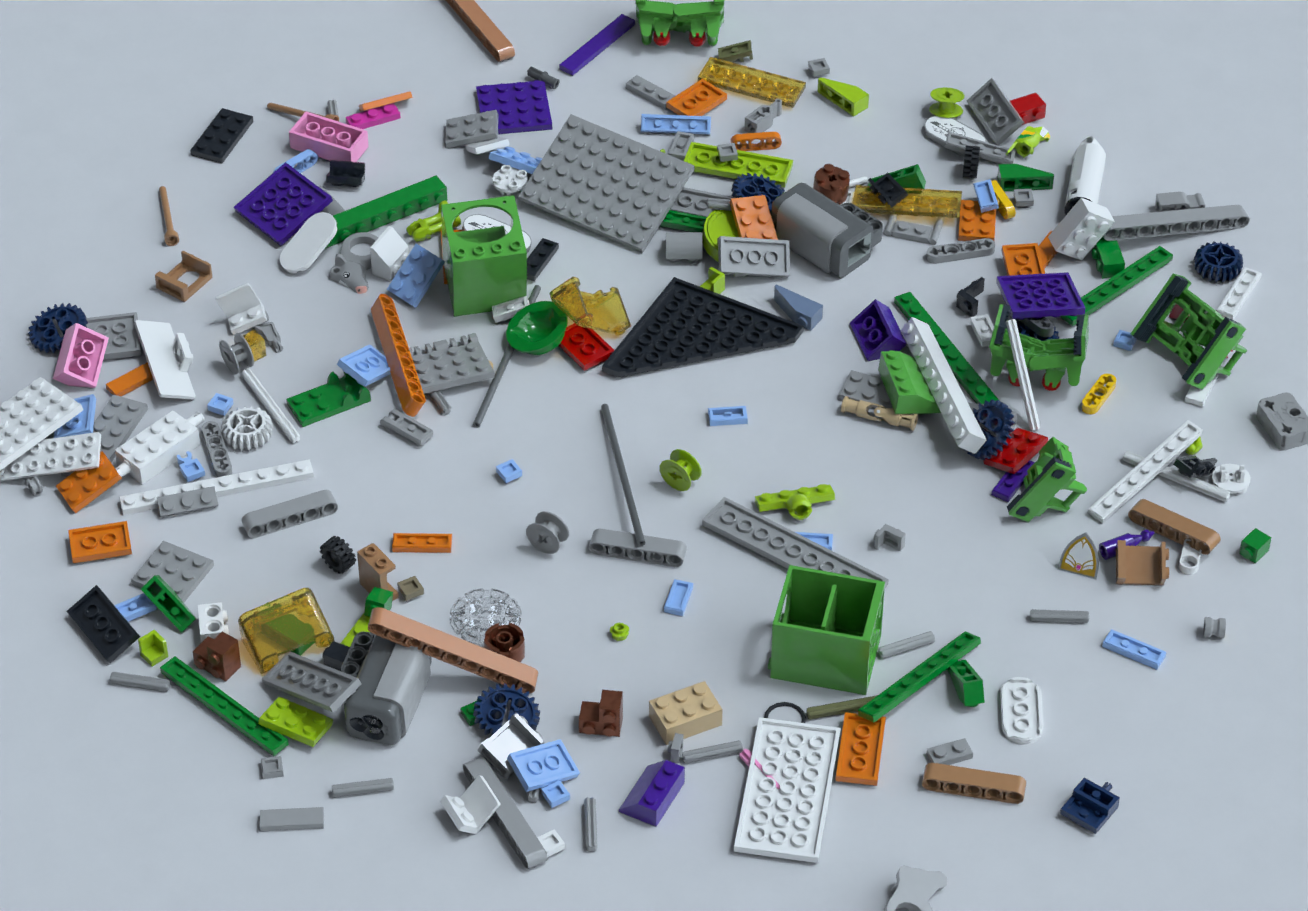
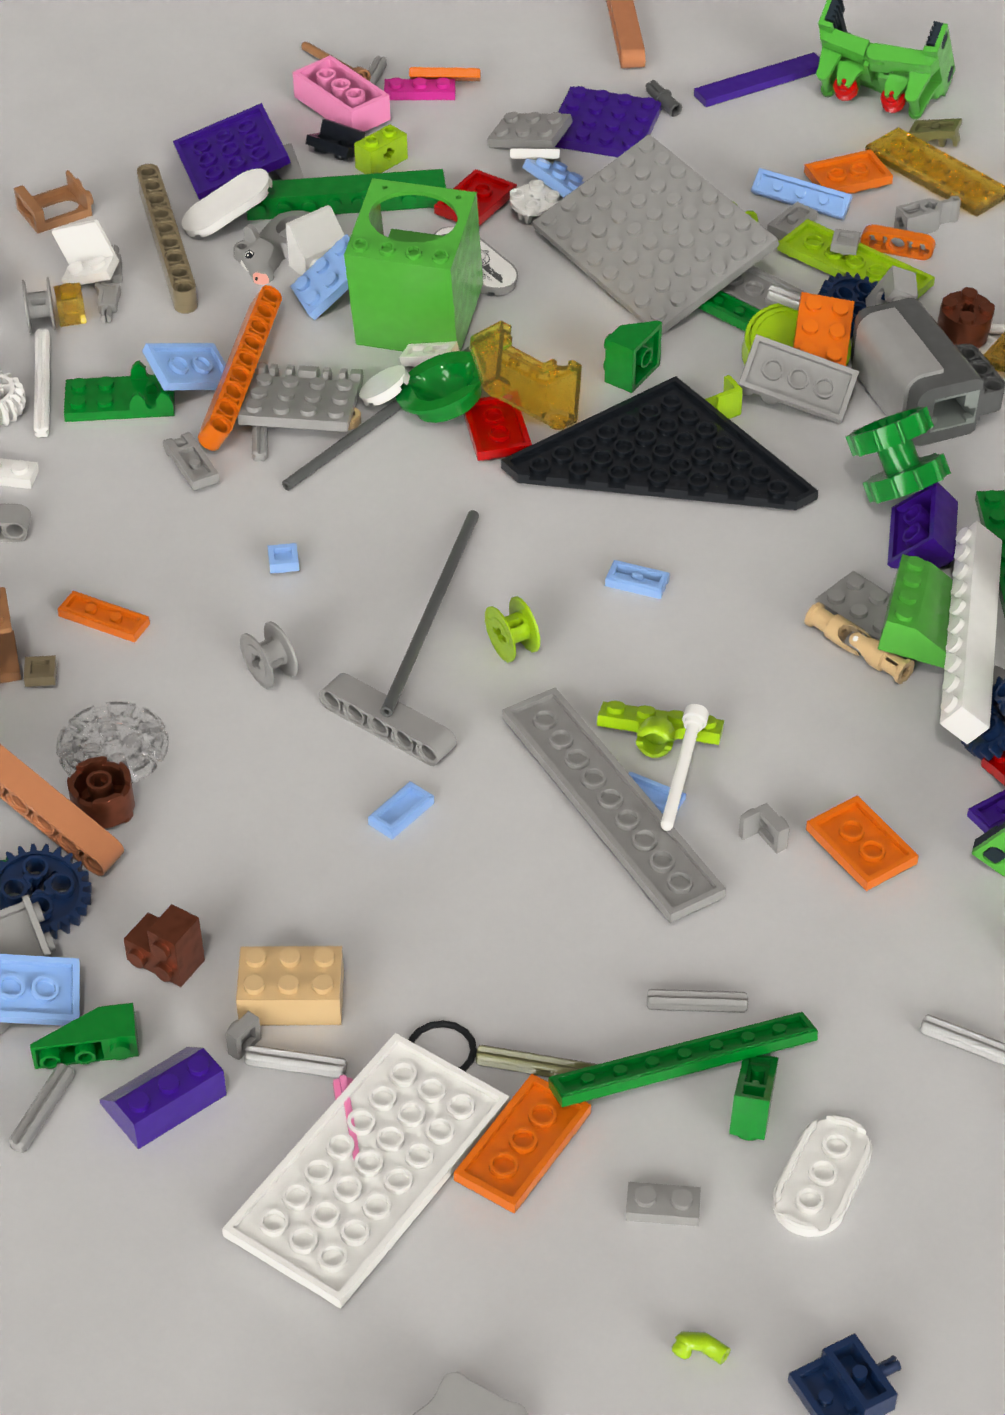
camera: 25 degrees right, 0 degrees up
medium nougat piece [159,186,179,246] -> none
black plate [190,108,254,164] -> none
light blue beam [273,149,318,173] -> none
lime piece [406,200,461,242] -> none
black plate [527,238,559,282] -> none
light blue plate [541,780,570,808] -> none
lime plate [610,622,629,641] -> none
light grey plate [626,75,675,110] -> none
light grey brick [666,232,702,261] -> none
bright green container [768,565,885,695] -> none
sand blue slope [774,284,823,331] -> none
medium nougat beam [922,763,1026,804] -> none
none -> green slope [30,1003,139,1069]
none -> dark tan beam [137,164,198,314]
none -> lime brick [354,124,408,174]
none -> white tile [359,365,410,406]
none -> red plate [434,169,517,226]
none -> green slope [603,320,662,393]
none -> white piece [660,704,709,831]
none -> lime arm [671,1331,731,1365]
none -> orange plate [806,795,919,891]
none -> green piece [845,406,951,504]
none -> light grey brick [866,265,918,307]

